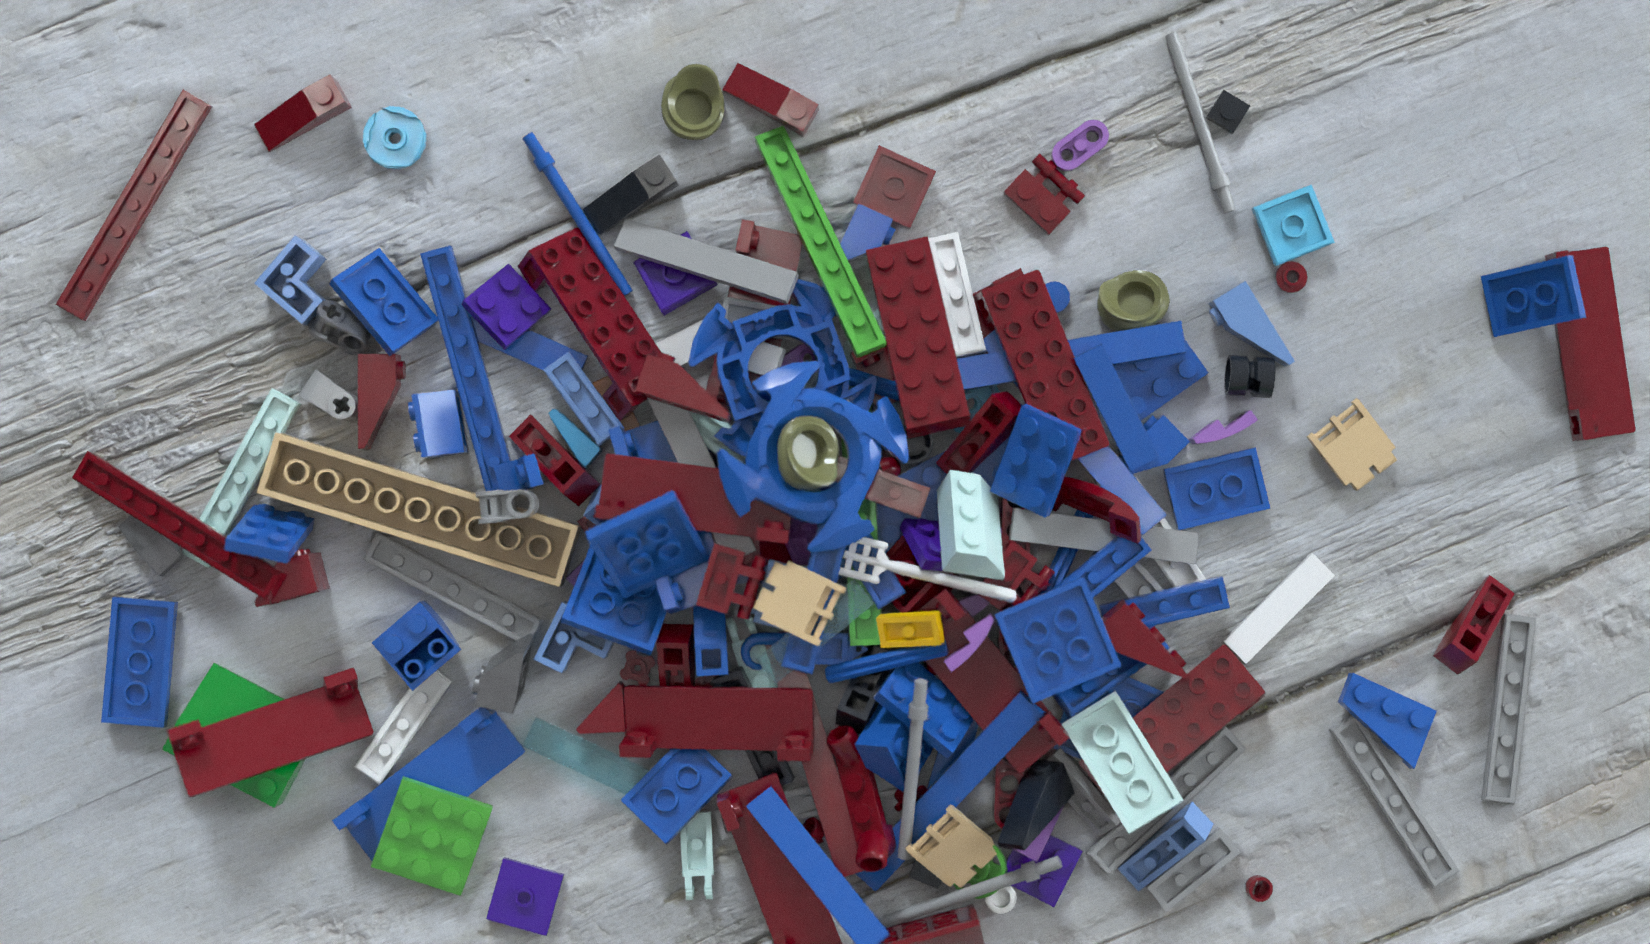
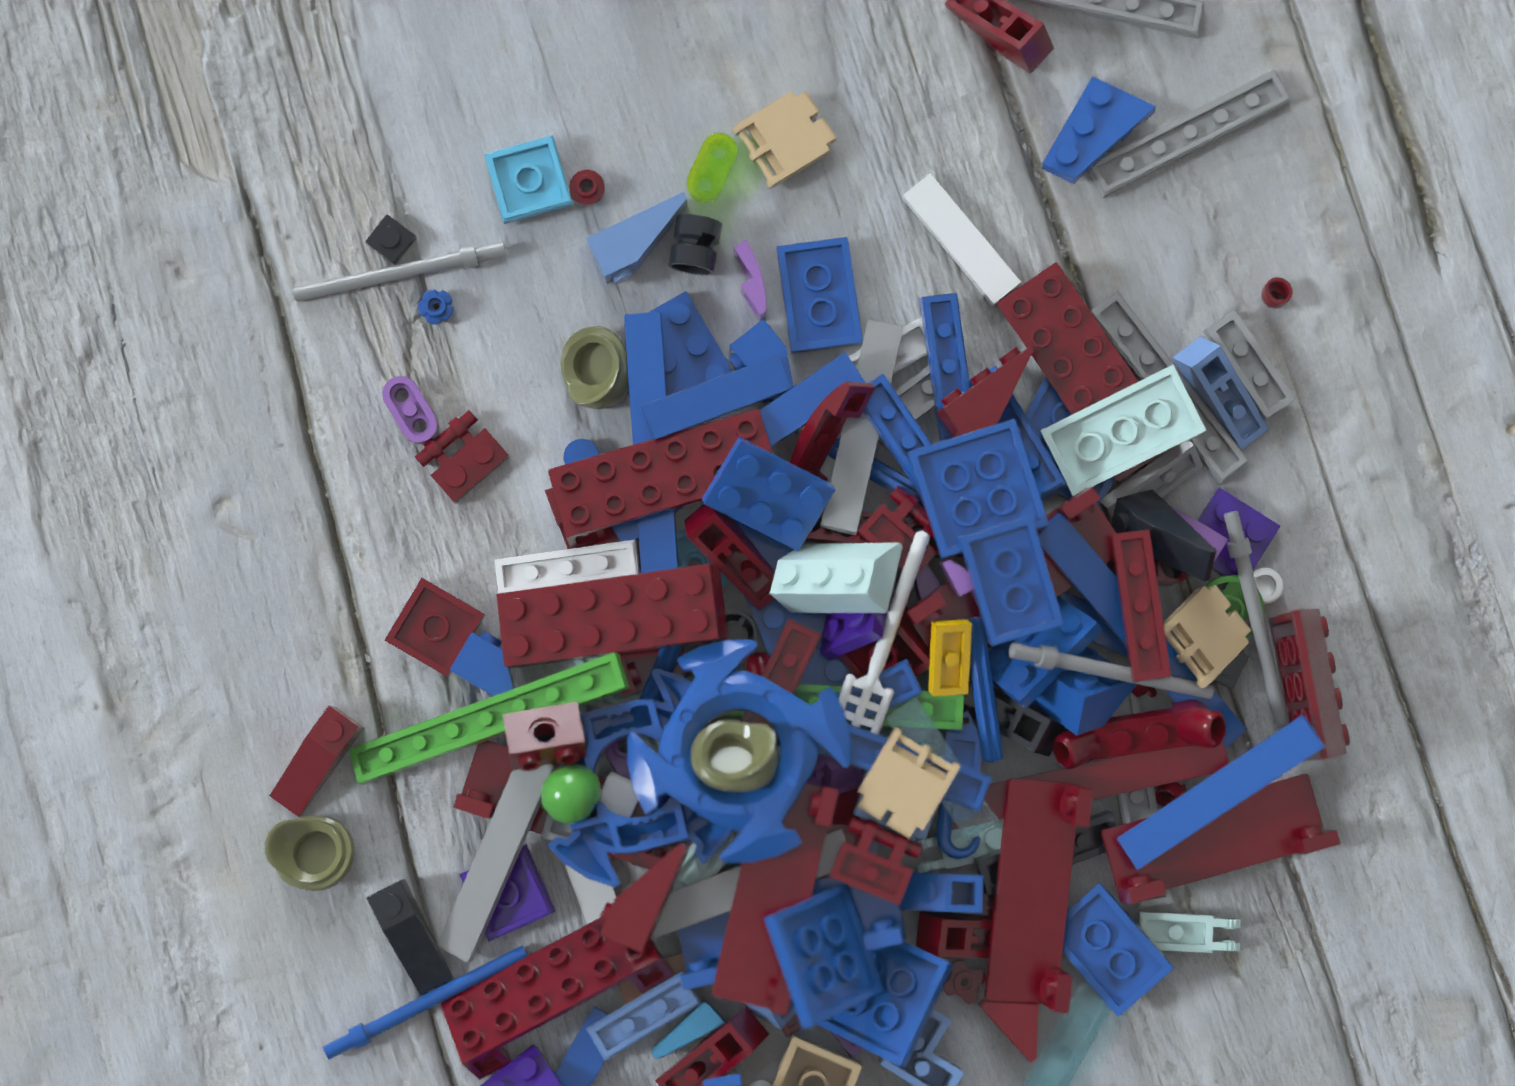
camera: 95 degrees left, 5 degrees down
none -> blue plate [418,289,454,325]
none -> brick [503,701,586,771]
none -> bright green hair [541,763,602,824]
none -> clear neon green plate [687,133,737,203]
none -> blue plate [958,516,1064,646]
none -> dark red plate [1111,530,1171,683]

